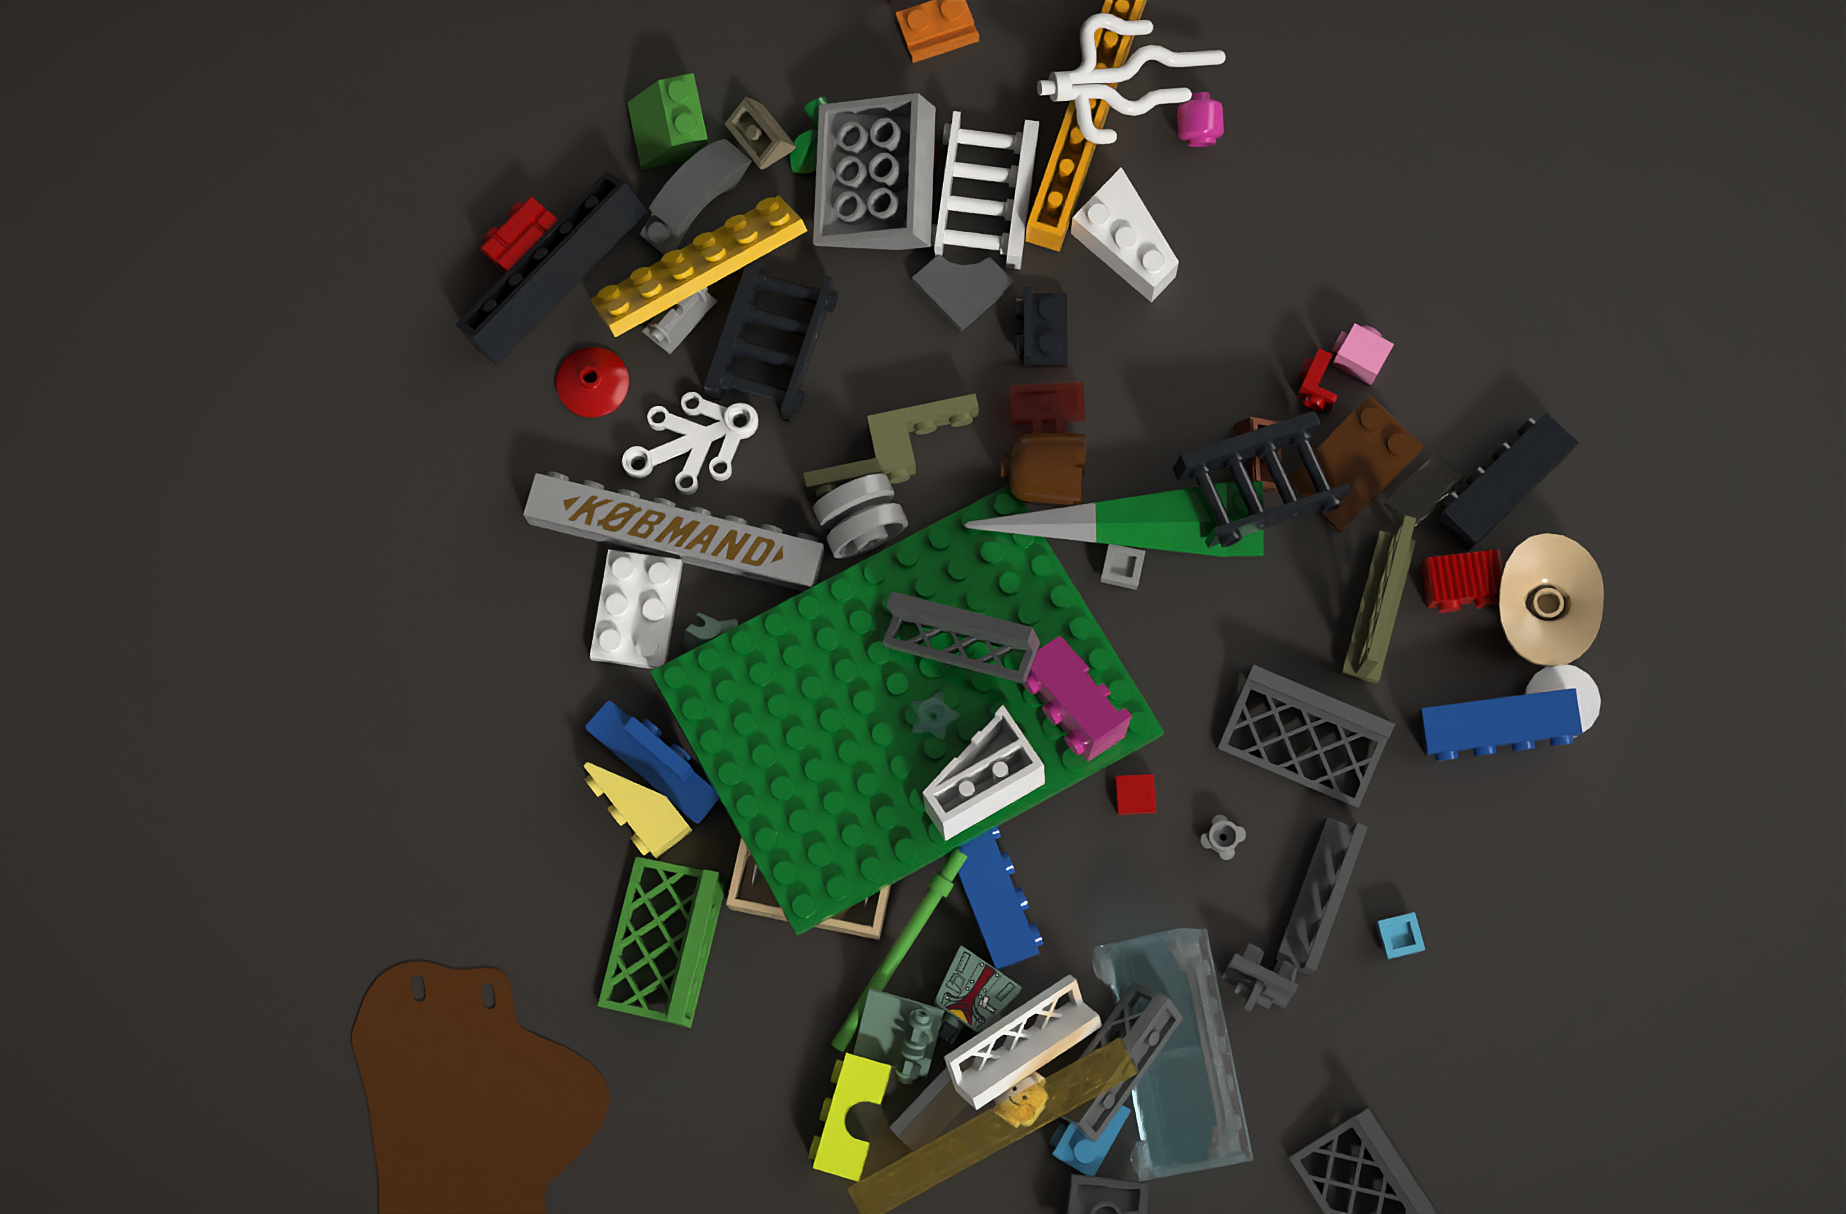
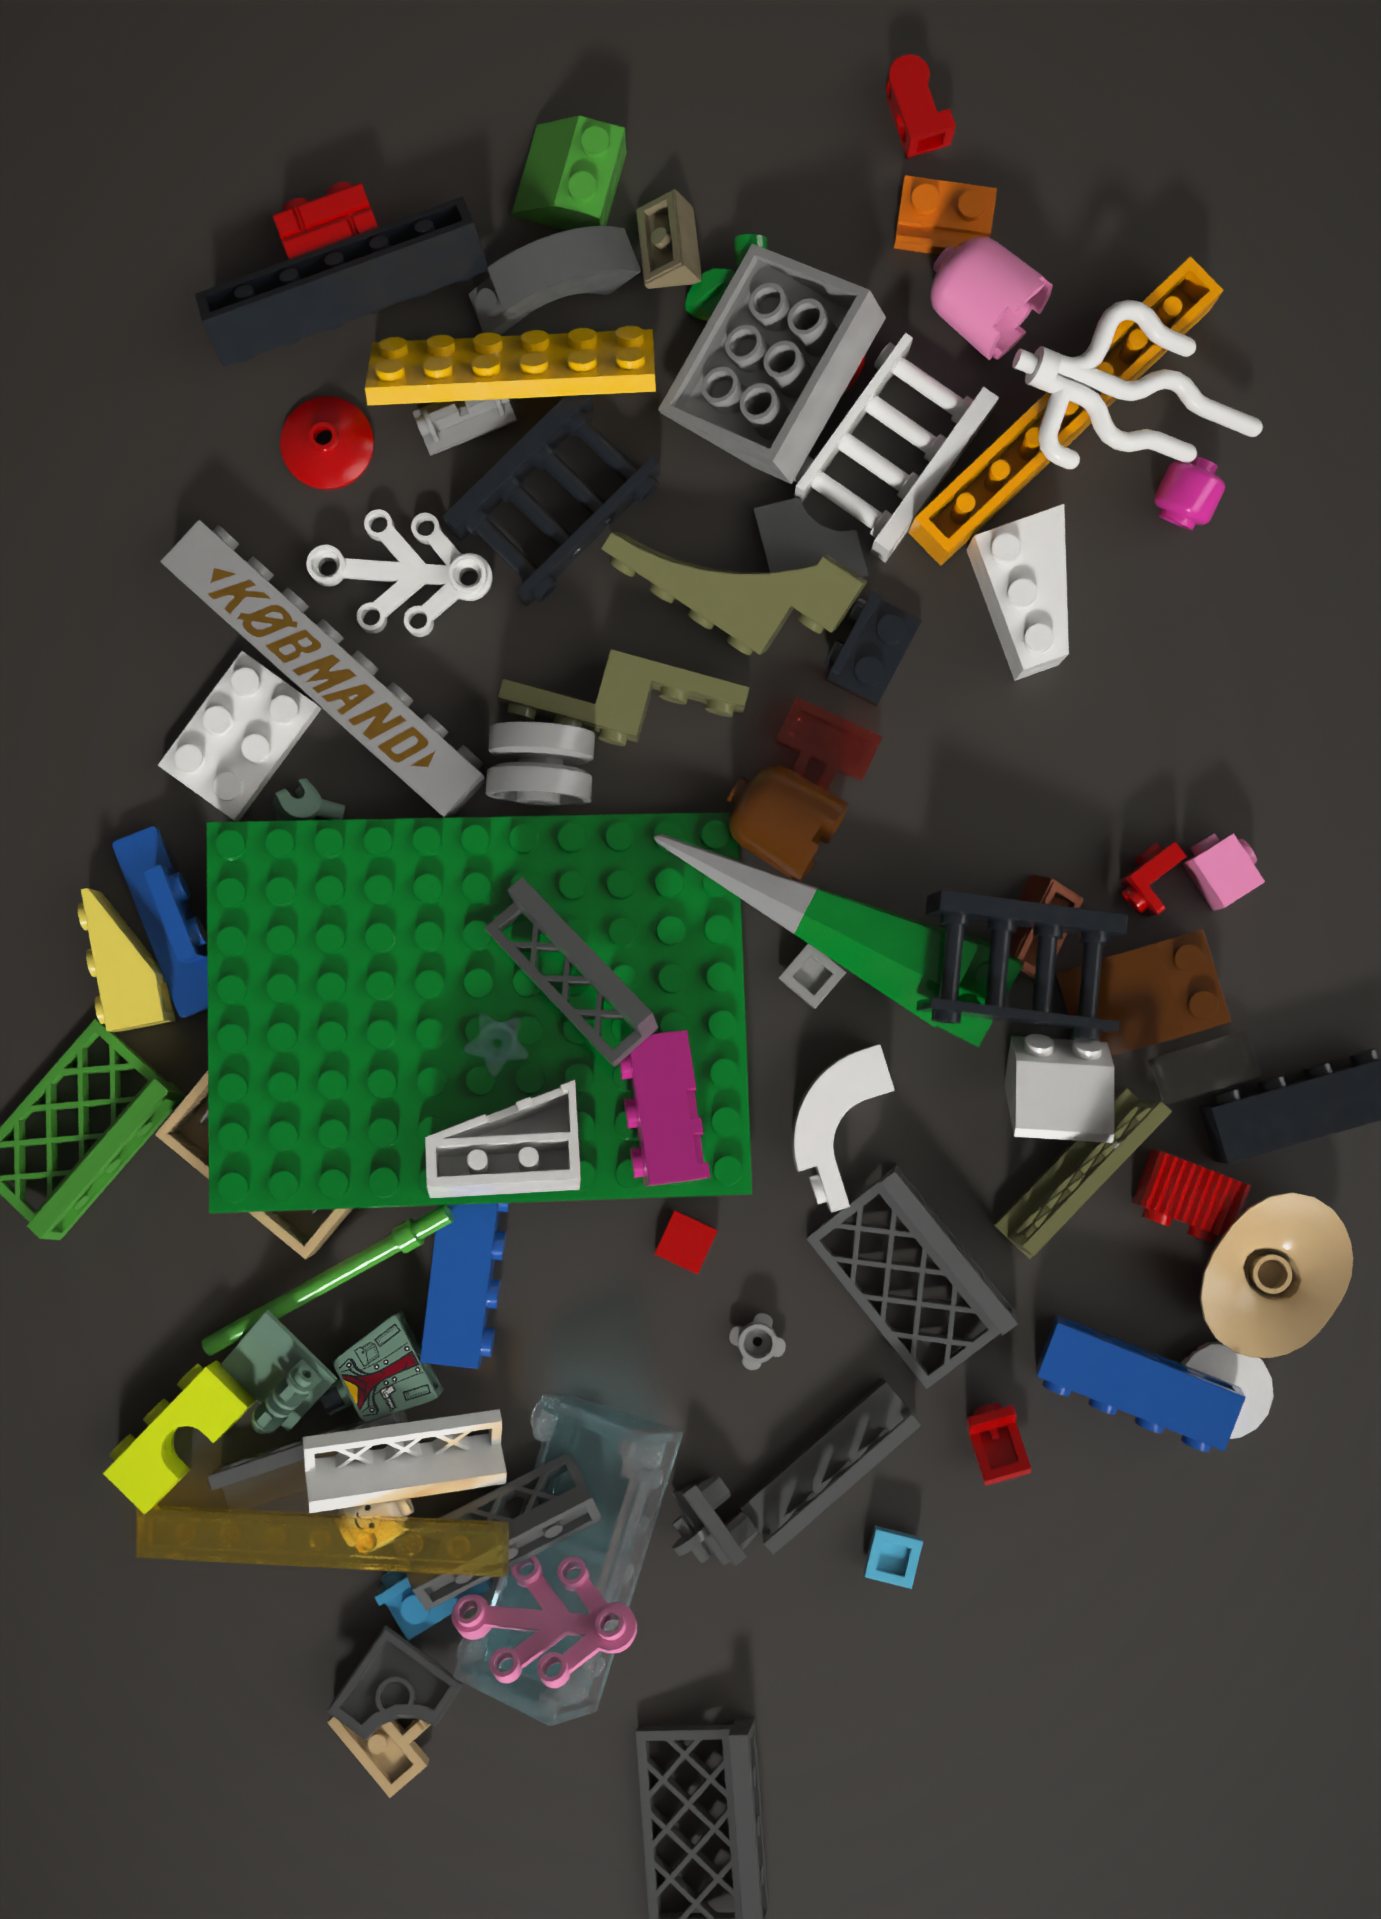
camera: 25 degrees right, 10 degrees up
none -> bright pink plant [451,1555,637,1688]
none -> olive arch [601,531,868,656]
none -> white arch [792,1044,895,1212]
none -> bright pink cylinder [930,237,1053,360]
none -> red bracket [967,1403,1032,1486]
none -> white slope [1004,1034,1114,1143]

